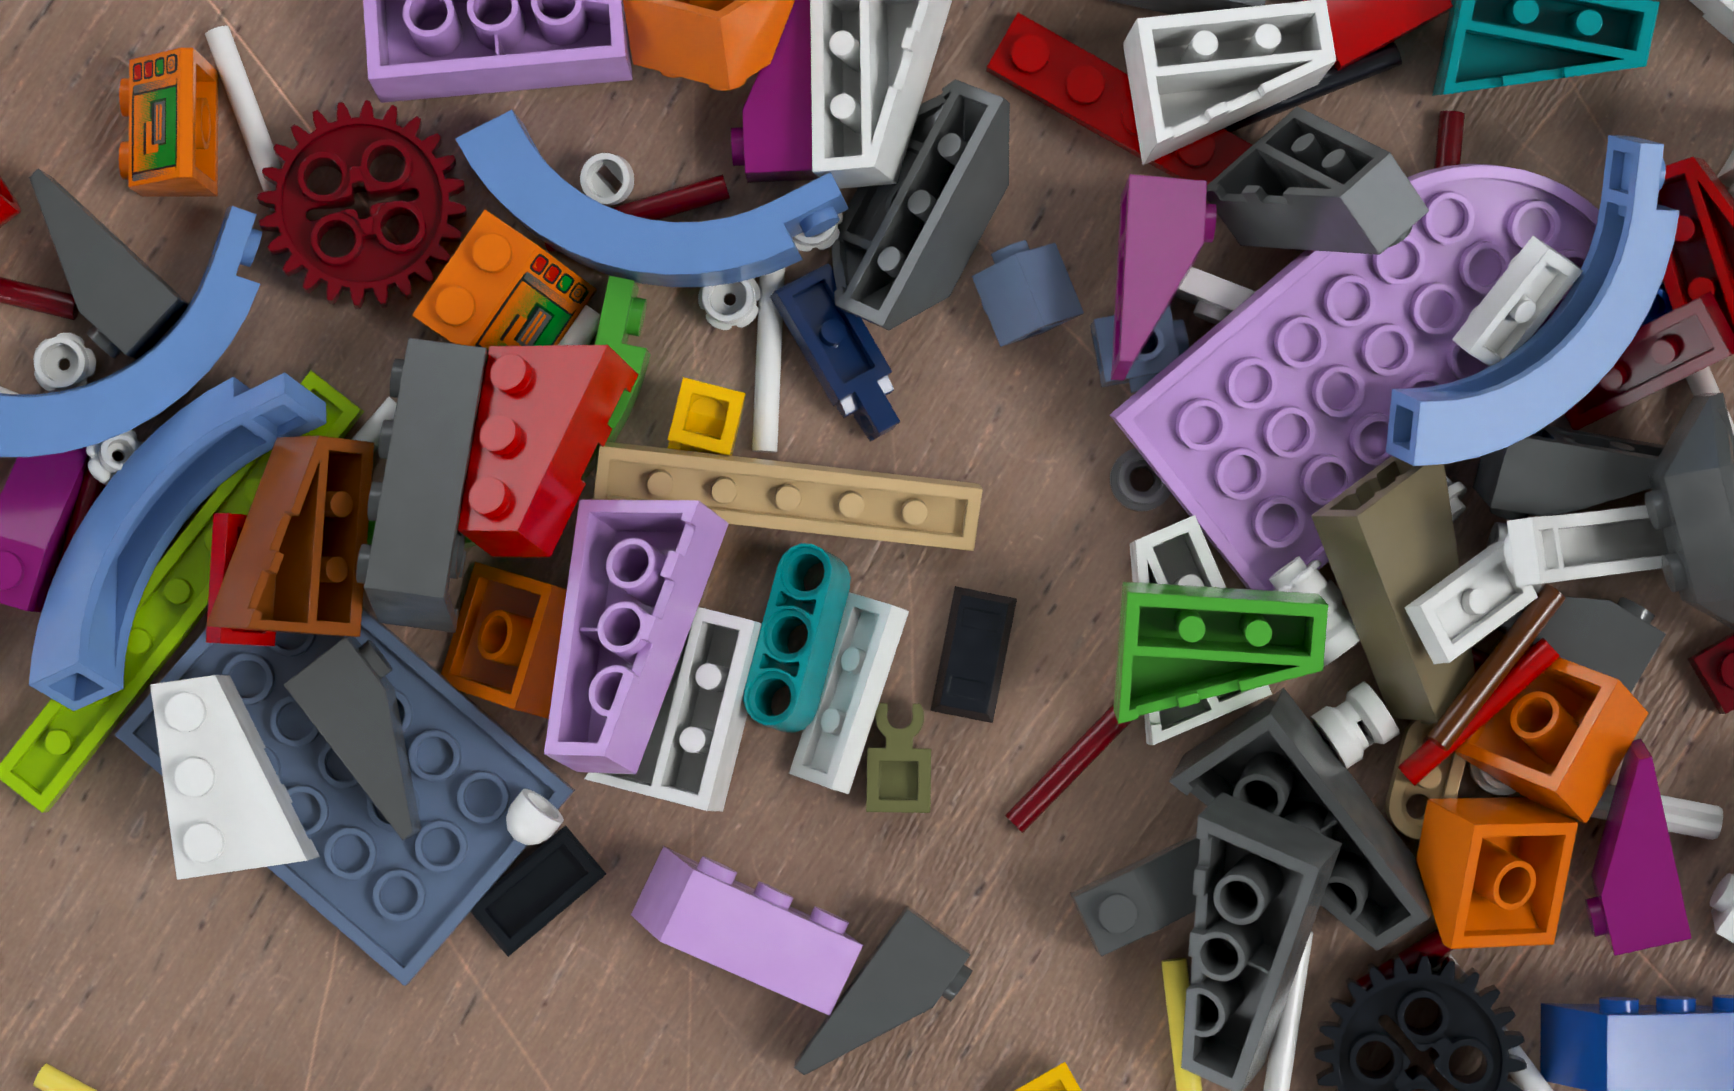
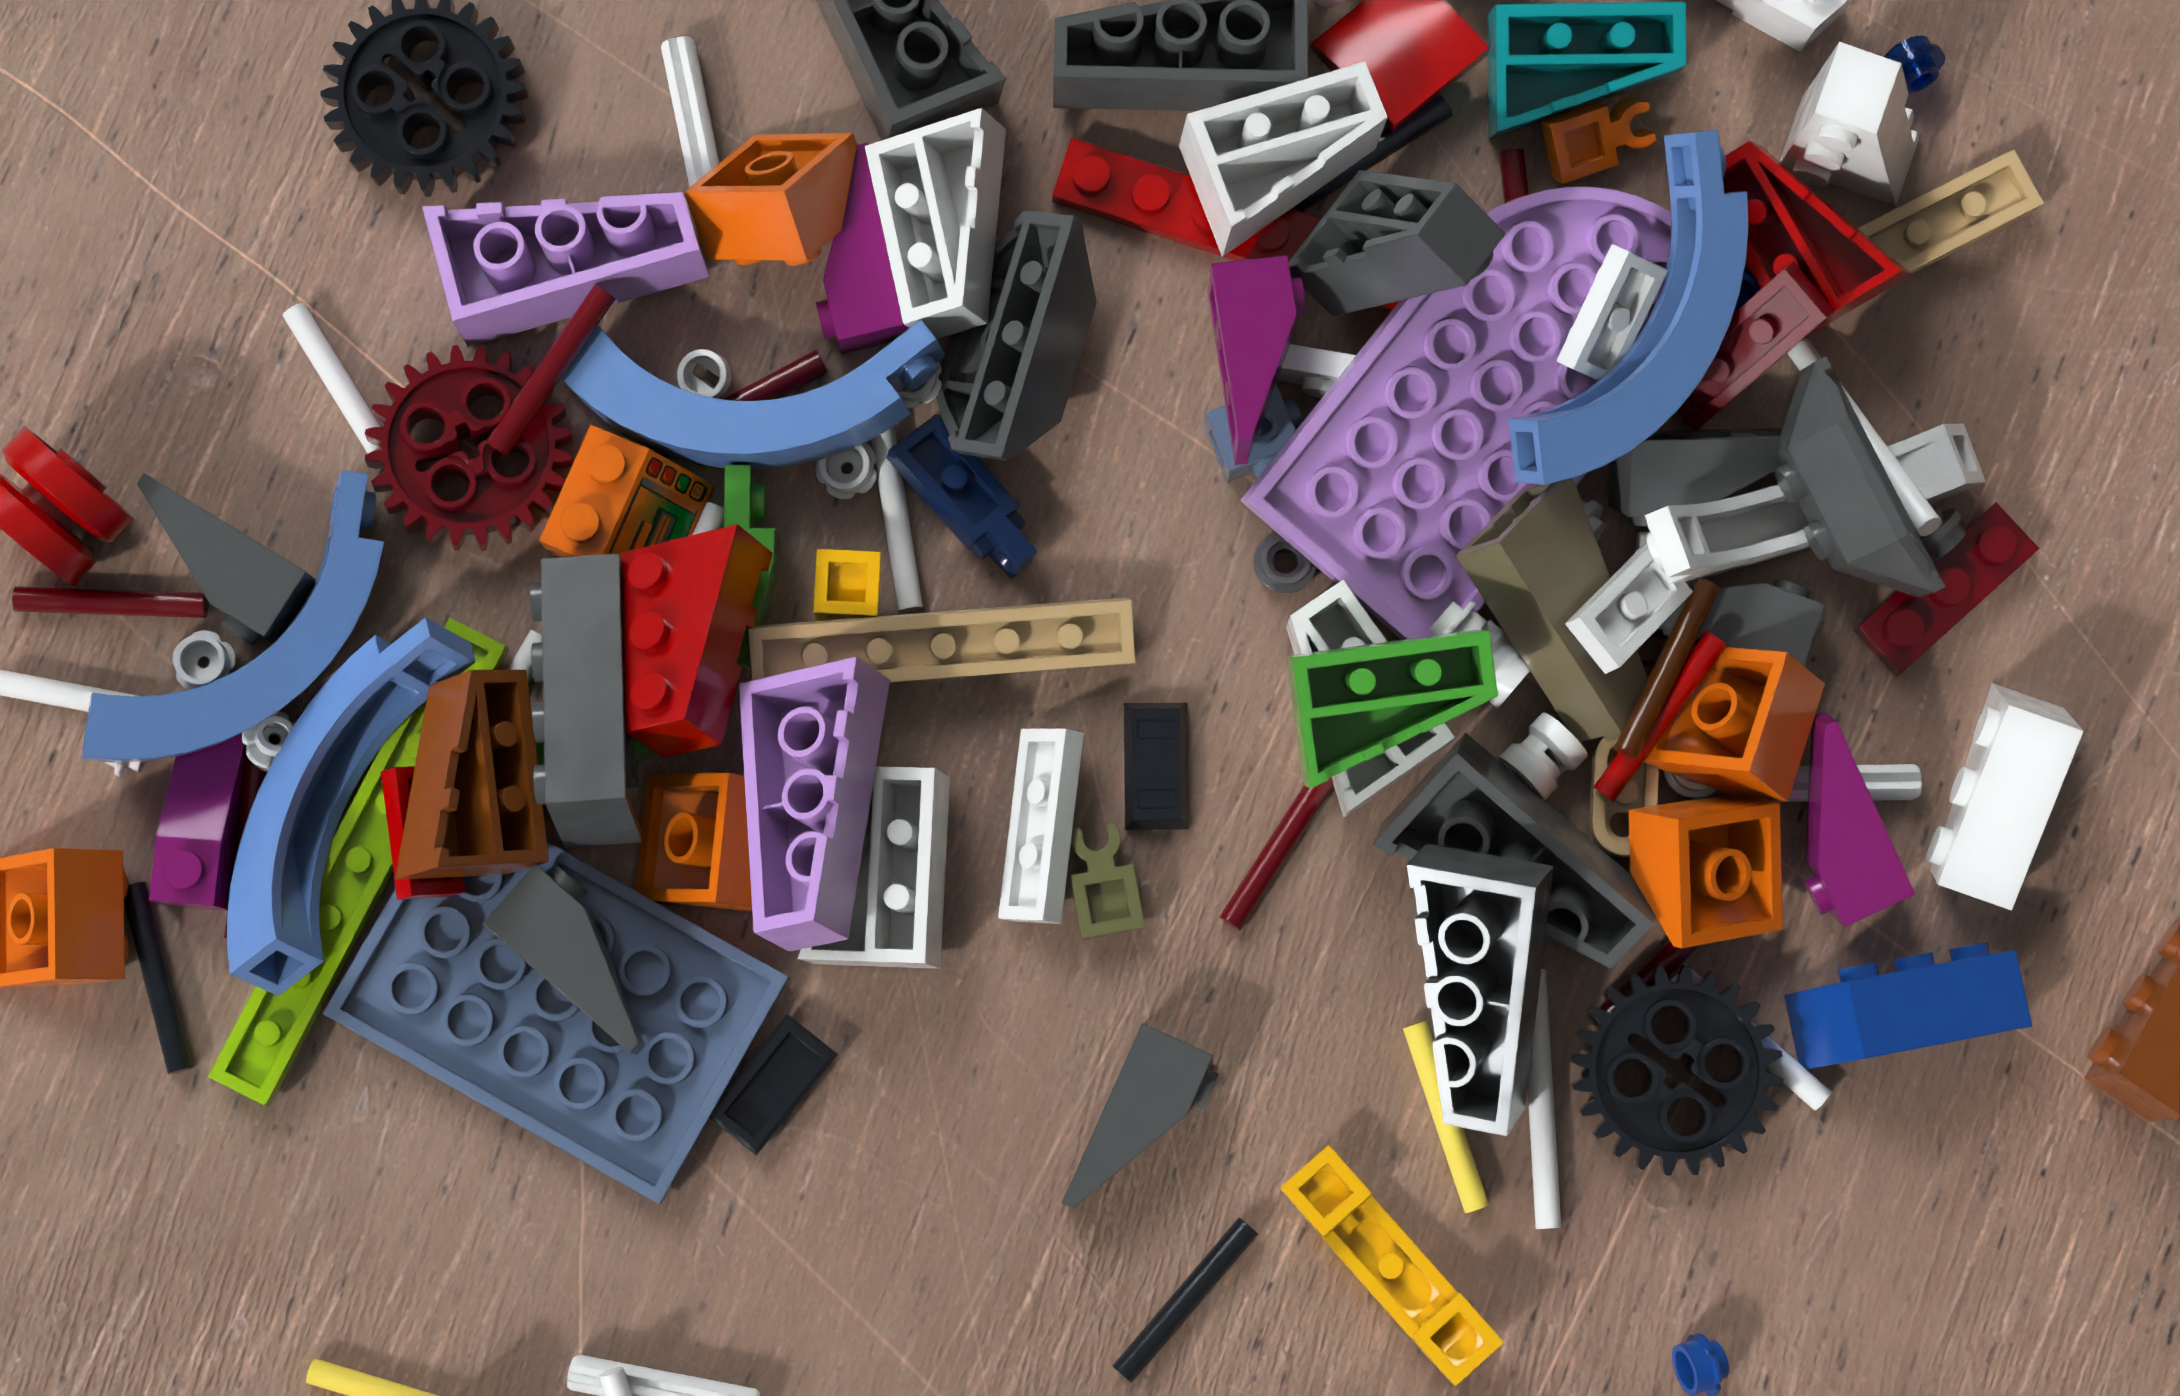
camera: 15 degrees left, 5 degrees down
orange slope [119,48,219,197] -> none
white wedge [150,675,320,880] -> none
white hinge [506,789,564,845] -> none
lavender wedge [631,846,863,1016] -> none
teal beam [743,543,851,733] -> none
sand blue brick [972,240,1084,347] -> none
dark grey slope [1070,834,1200,957] -> none
none -> dark red bar [486,284,616,456]
none -> orange plate [1541,97,1656,184]

